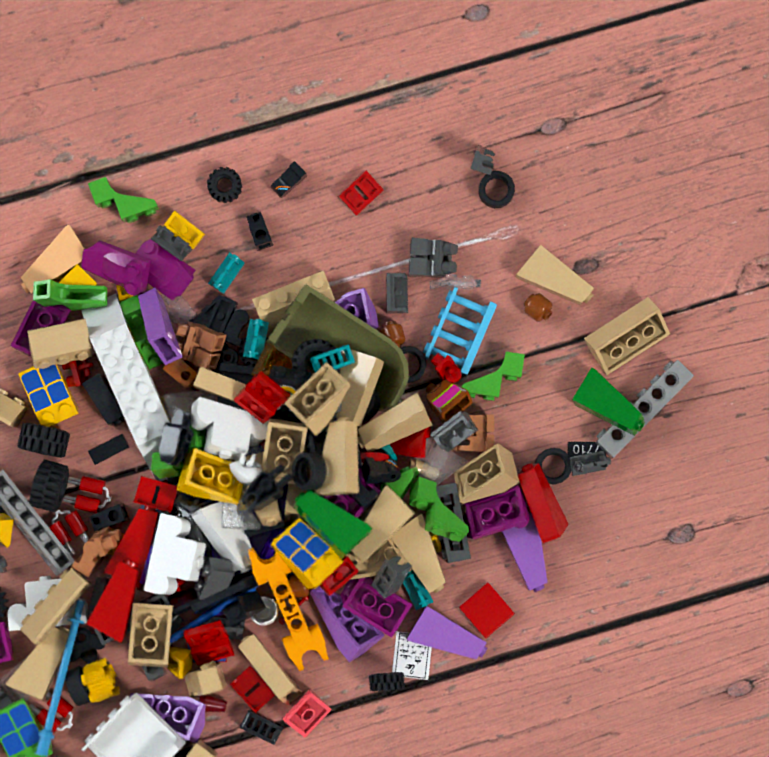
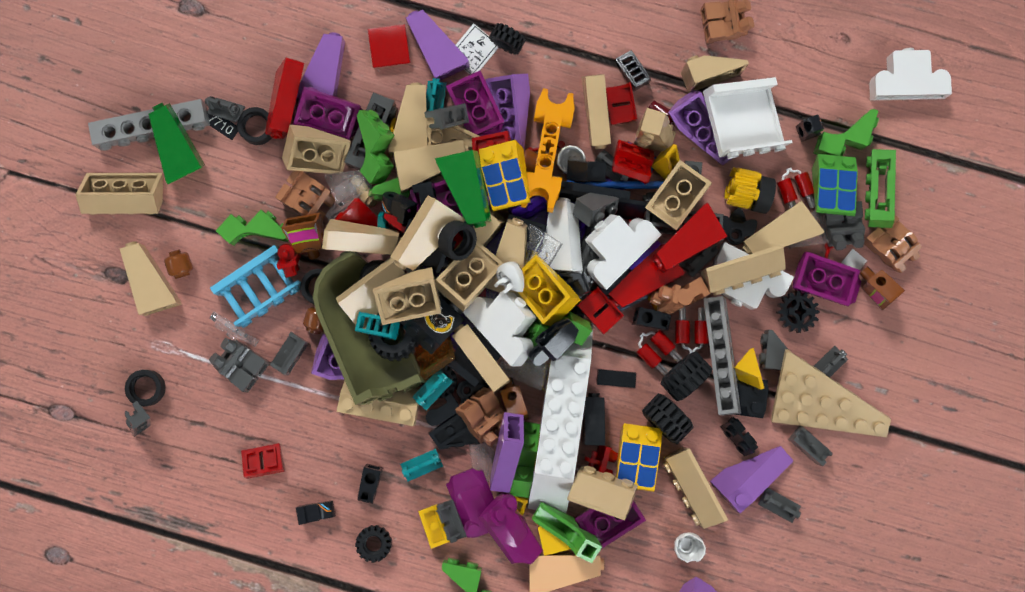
camera: 150 degrees left, 0 degrees up
dark azure bar [35,600,85,756] -> none
red slope [234,371,290,424] -> none
black hinge [241,464,293,513] -> none
coral slope [282,689,332,738] -> none
dark grey hinge [431,411,478,452] -> none

